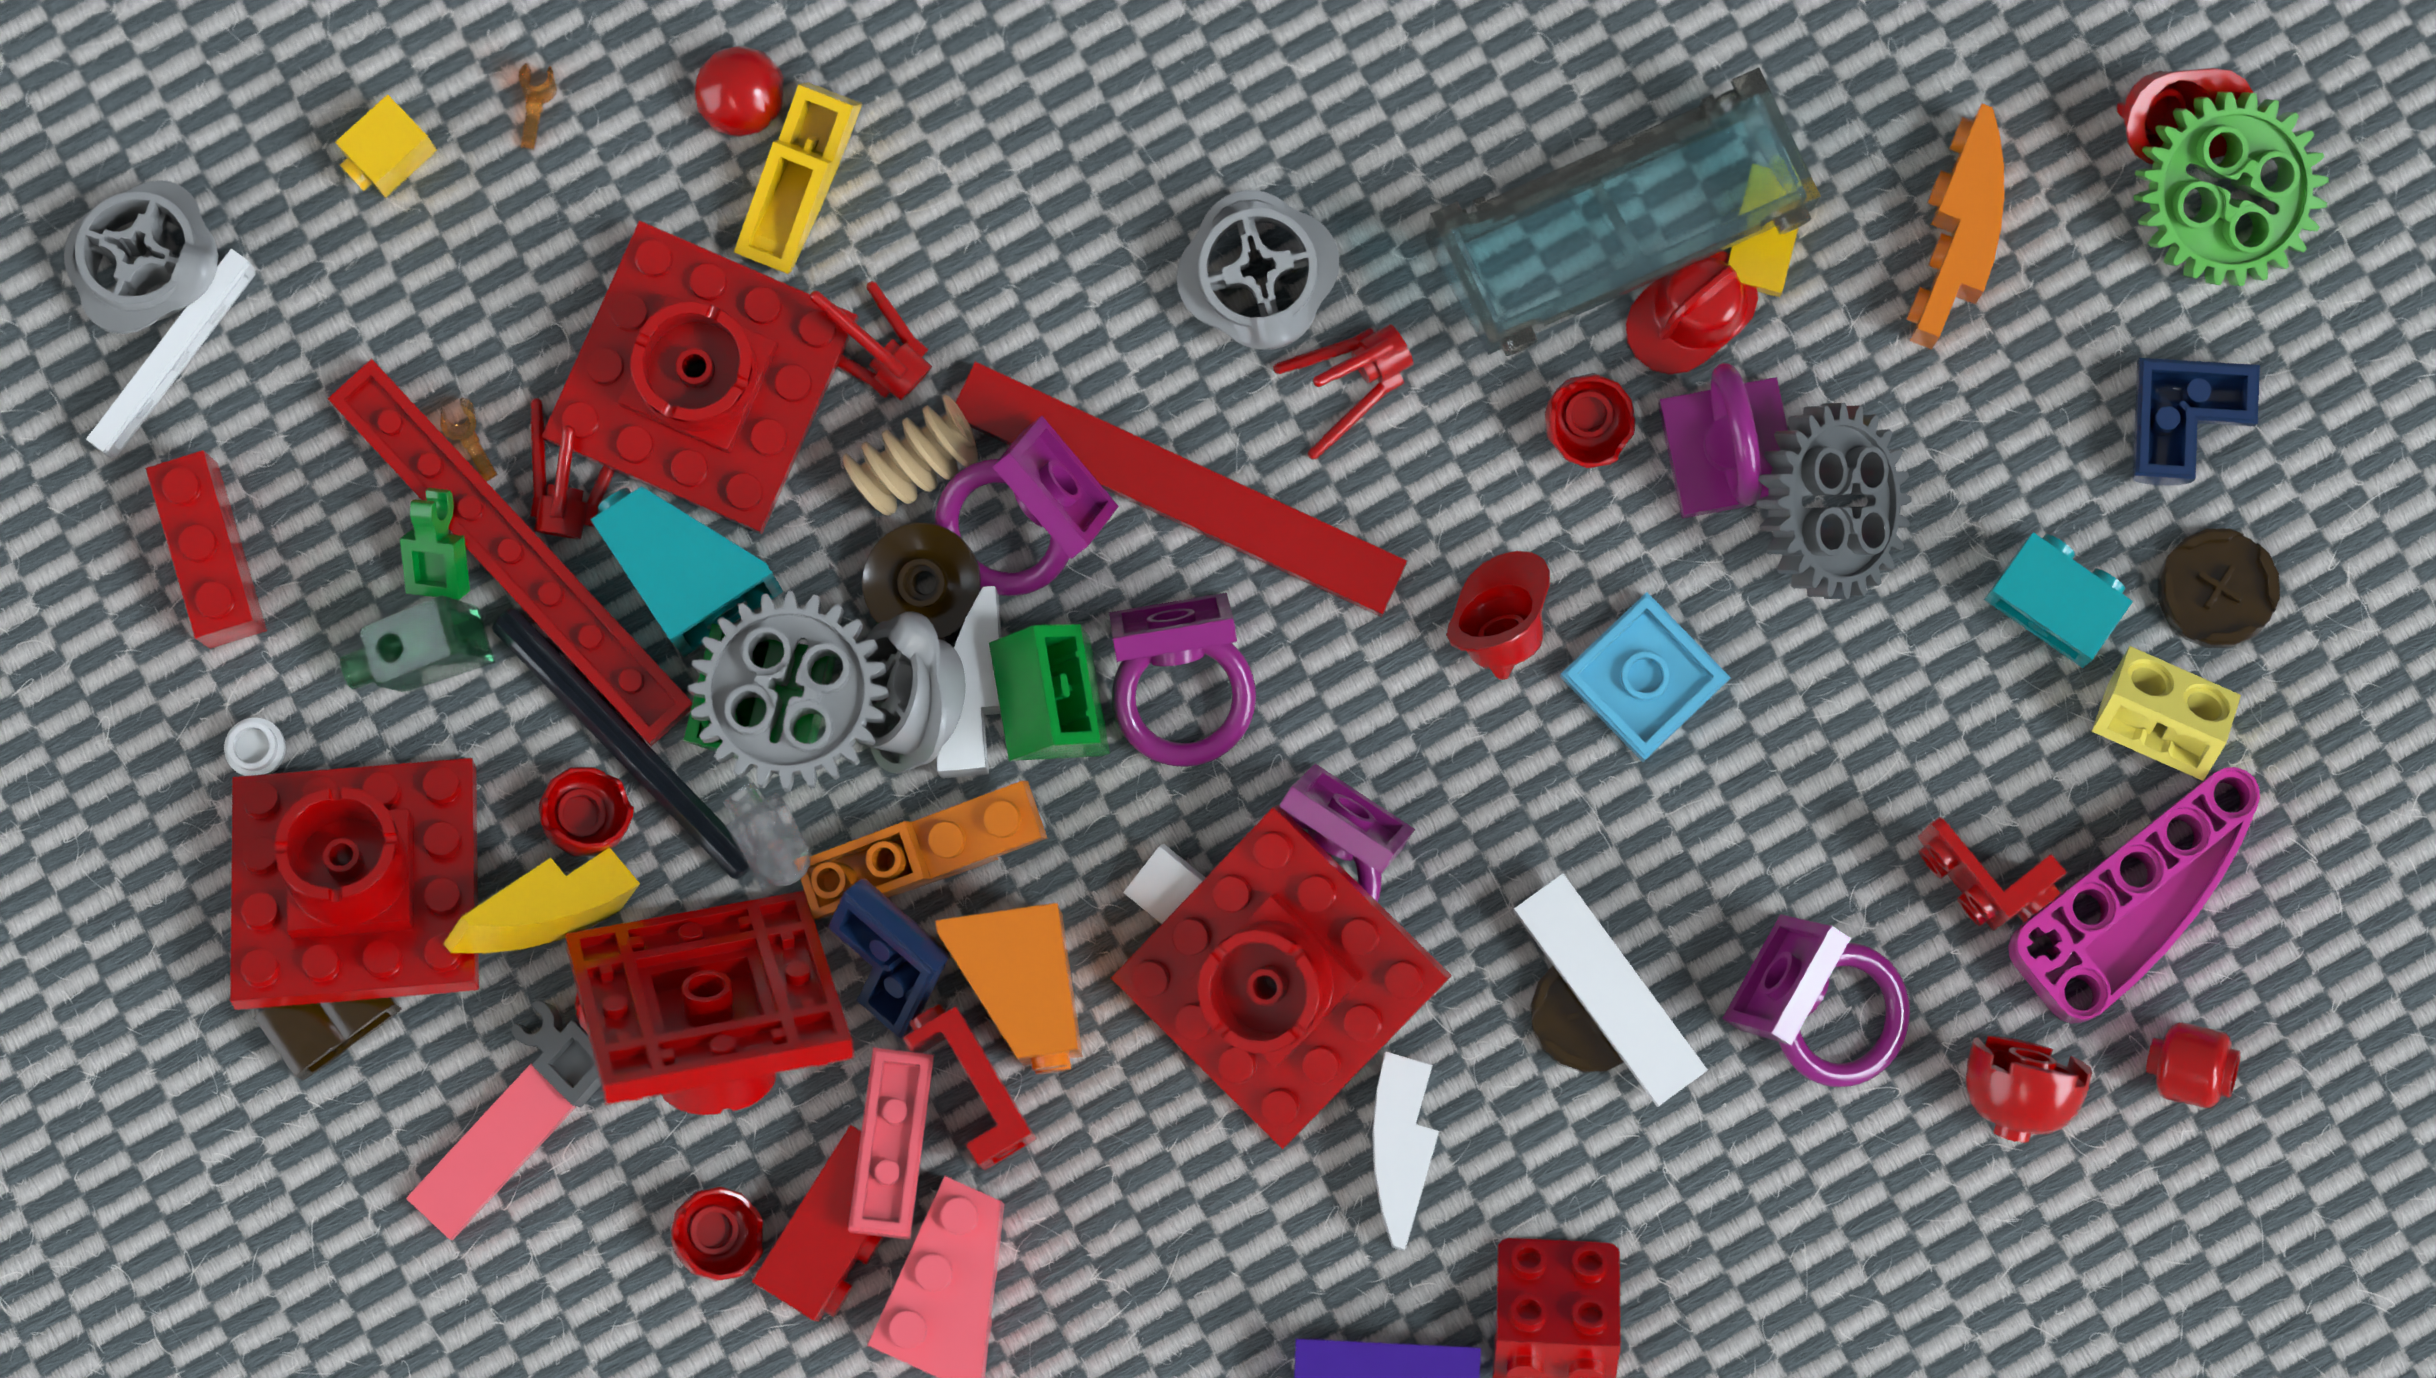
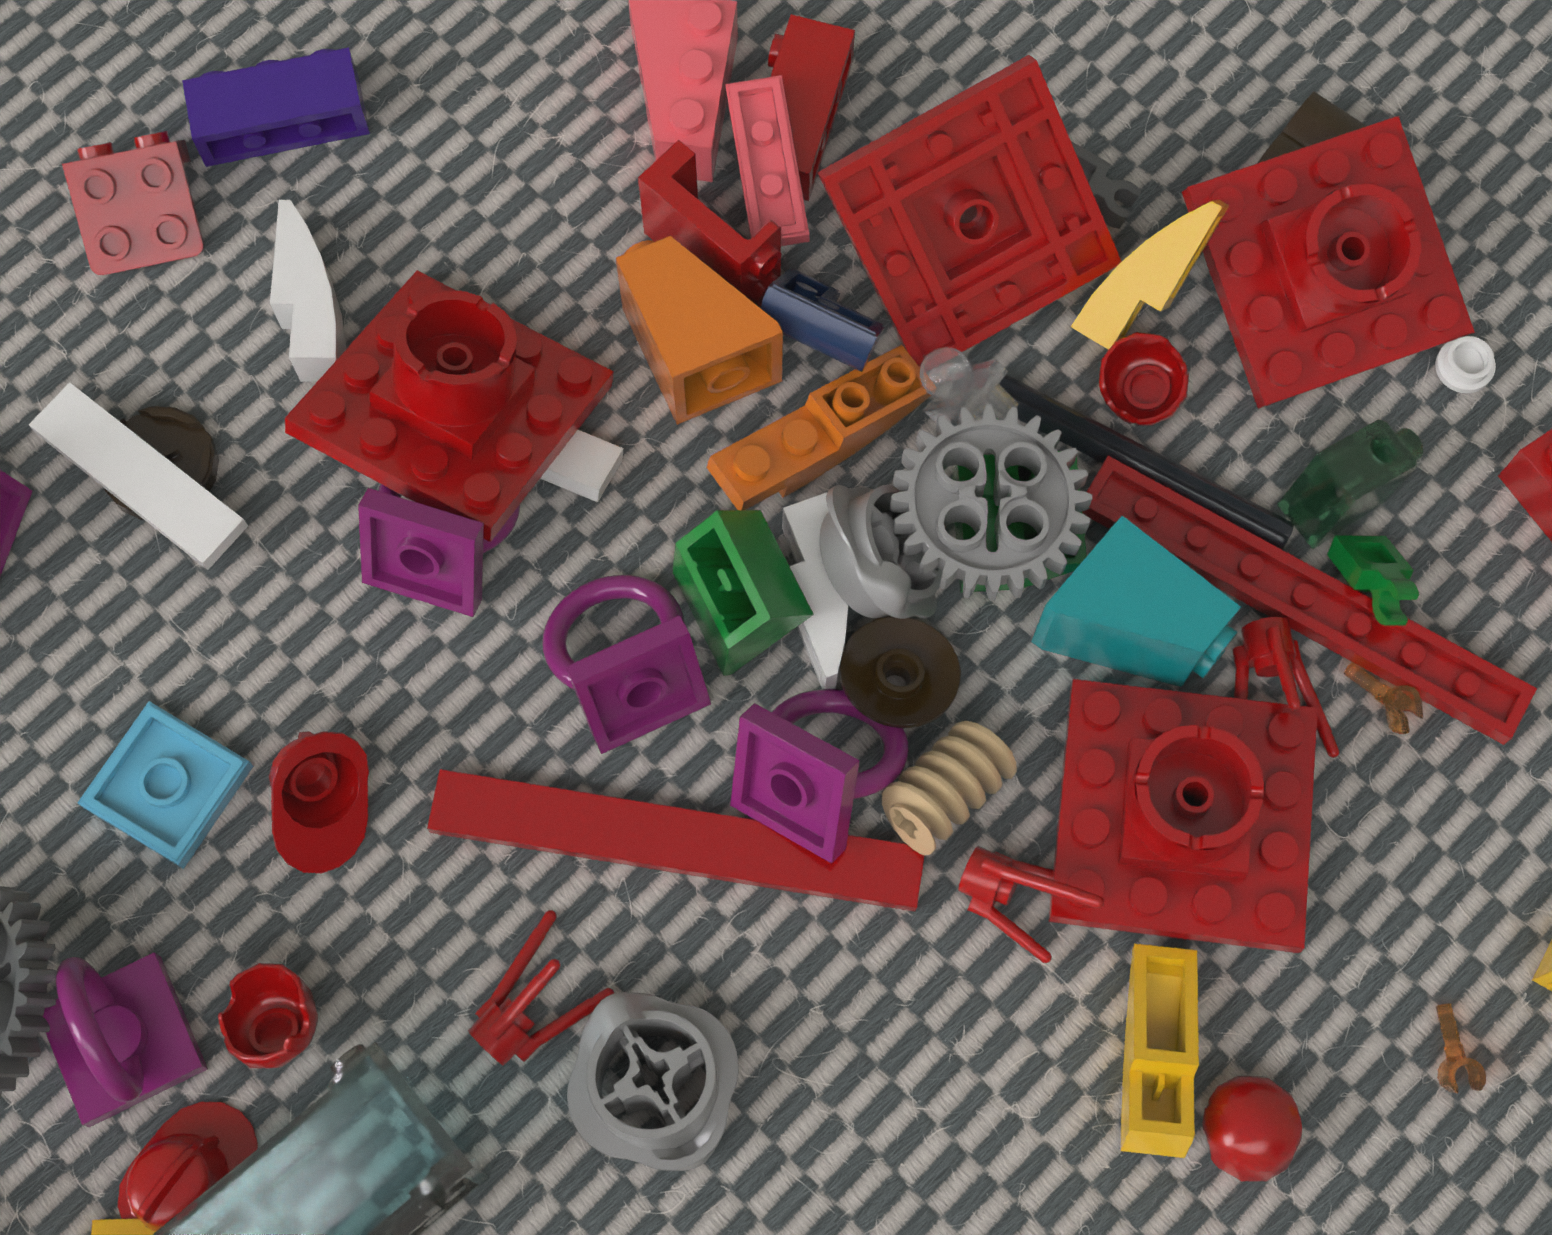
camera: 160 degrees right, 10 degrees down
coral tile [406,1063,576,1240] -> none
red hair [671,1186,764,1282] -> none

